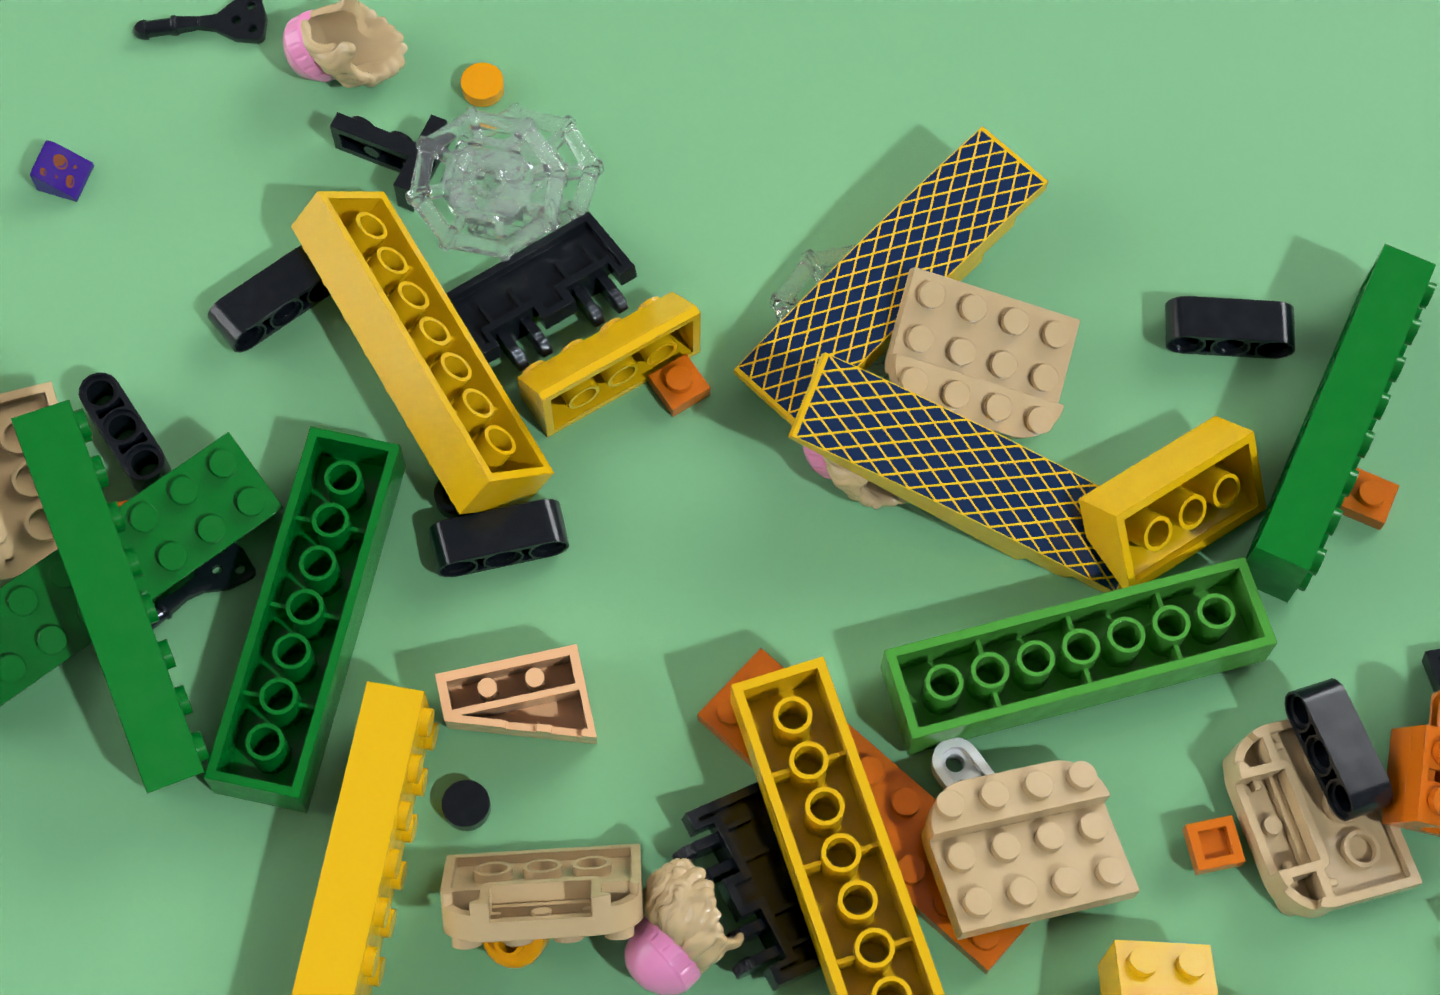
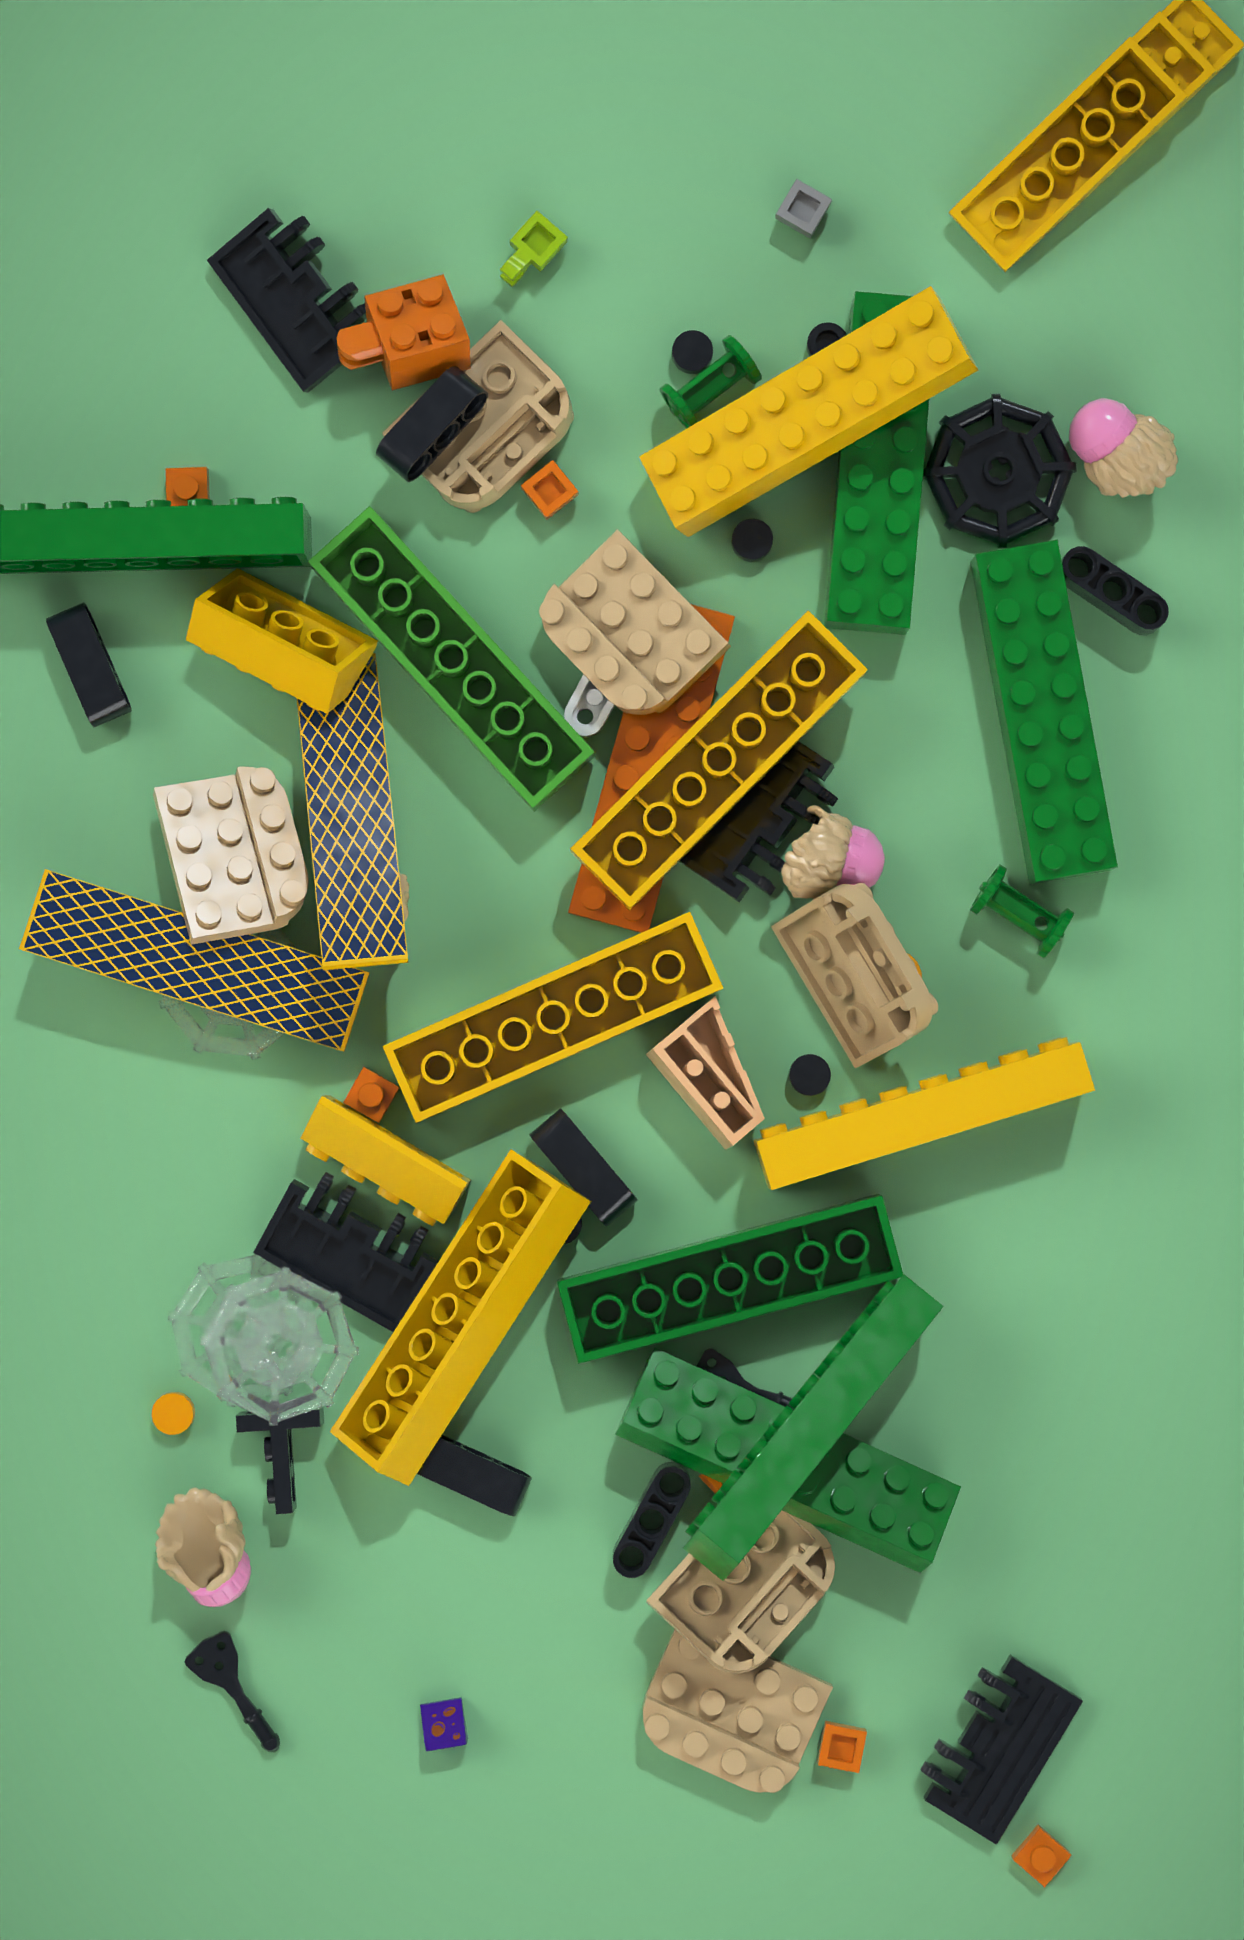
camera: 115 degrees left, 20 degrees up
none -> yellow brick [382,912,724,1123]

